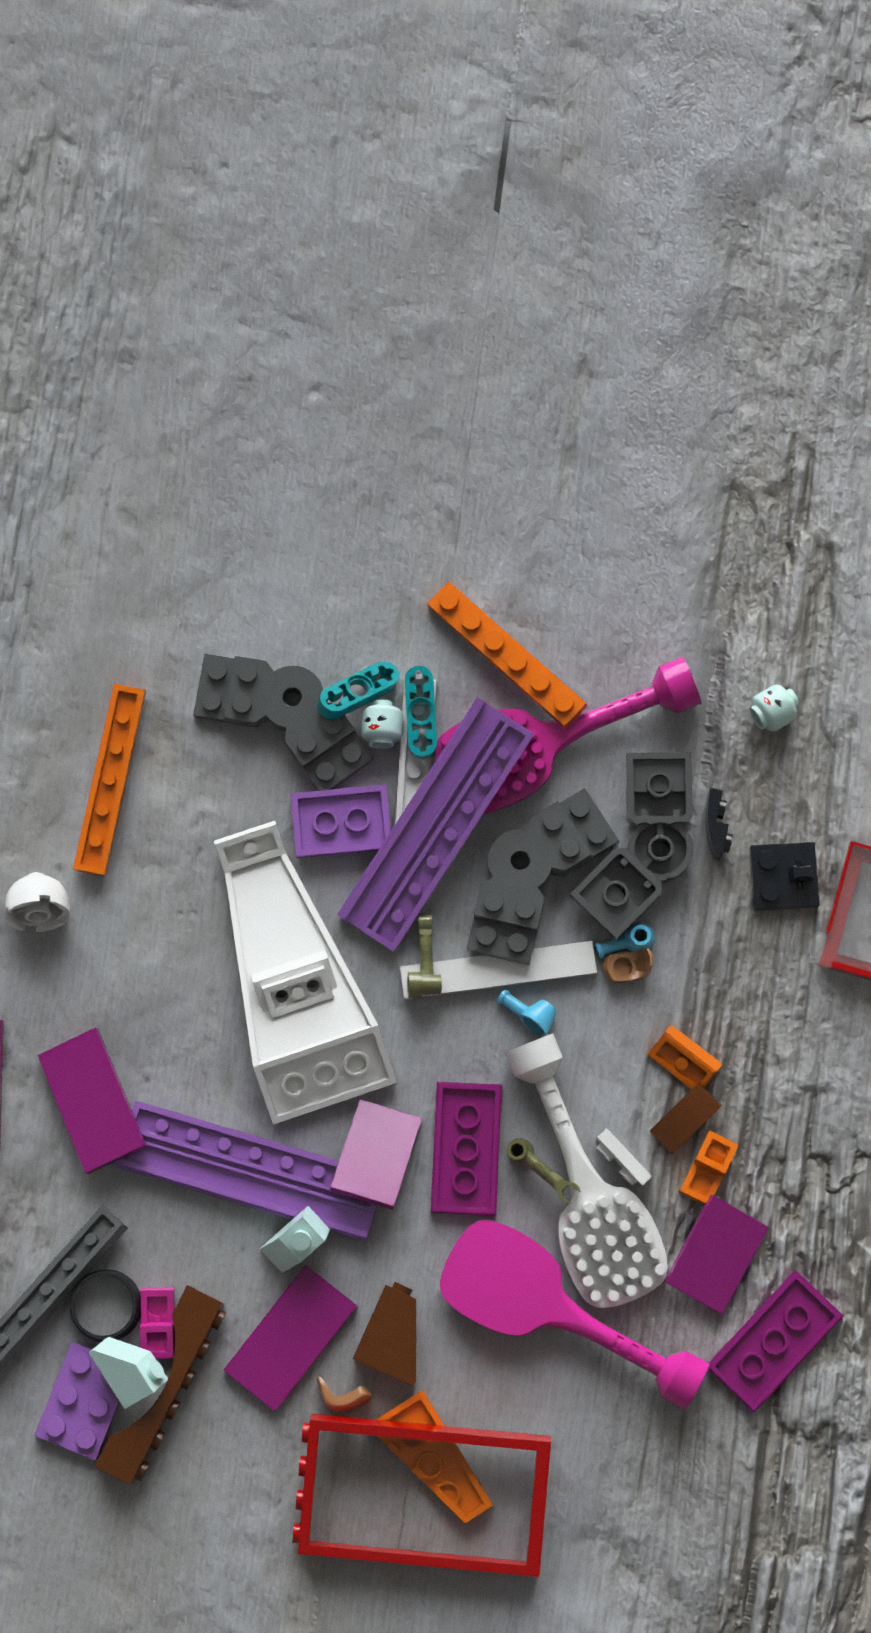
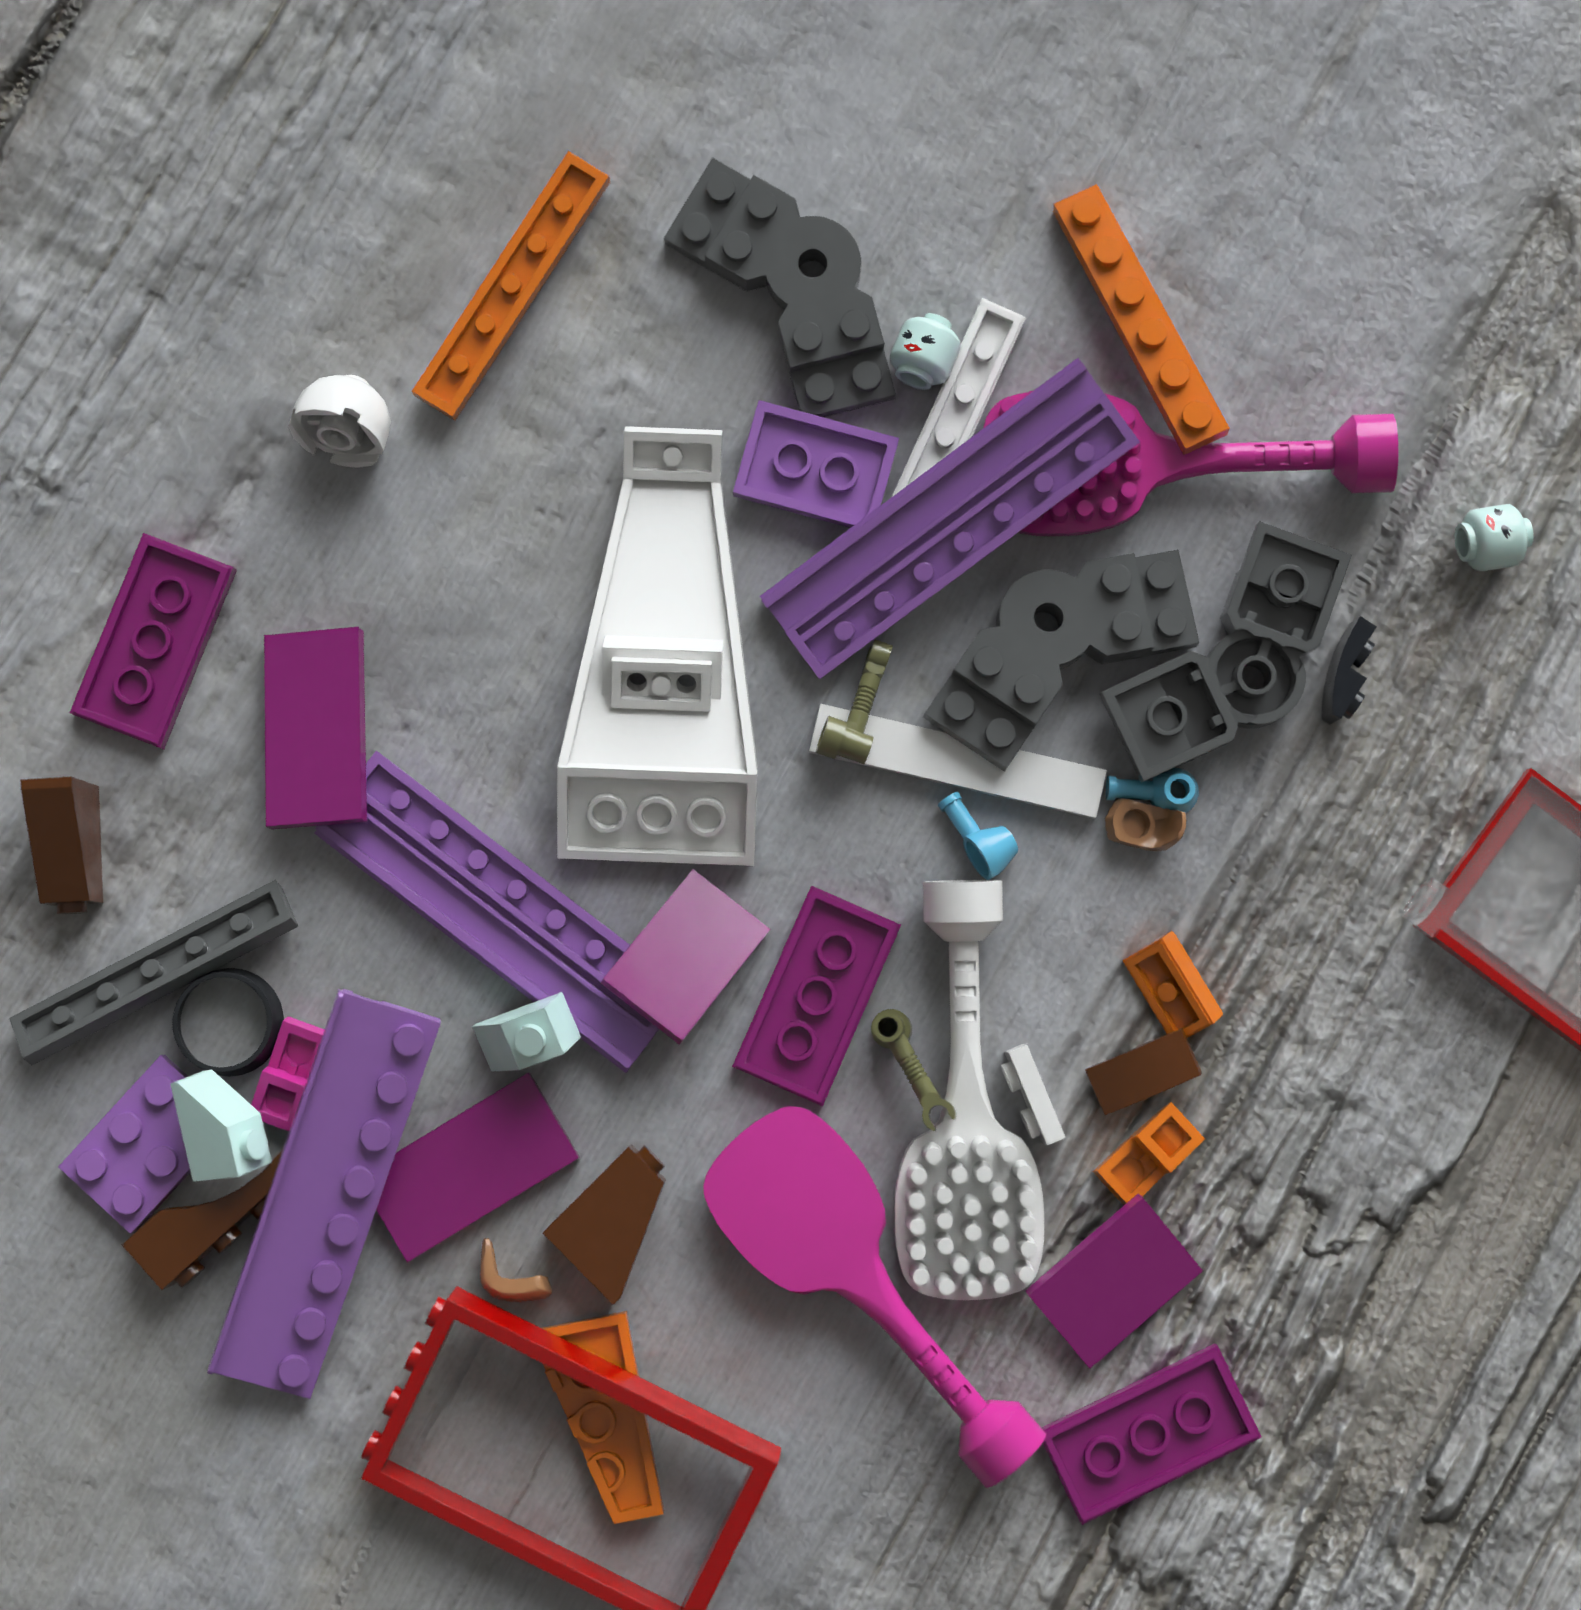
camera: 15 degrees right, 5 degrees up
teal beam [317,661,399,720] -> none
teal beam [405,666,437,760] -> none
black hinge [749,842,820,911] -> none
none -> medium lavender plate [207,989,441,1399]

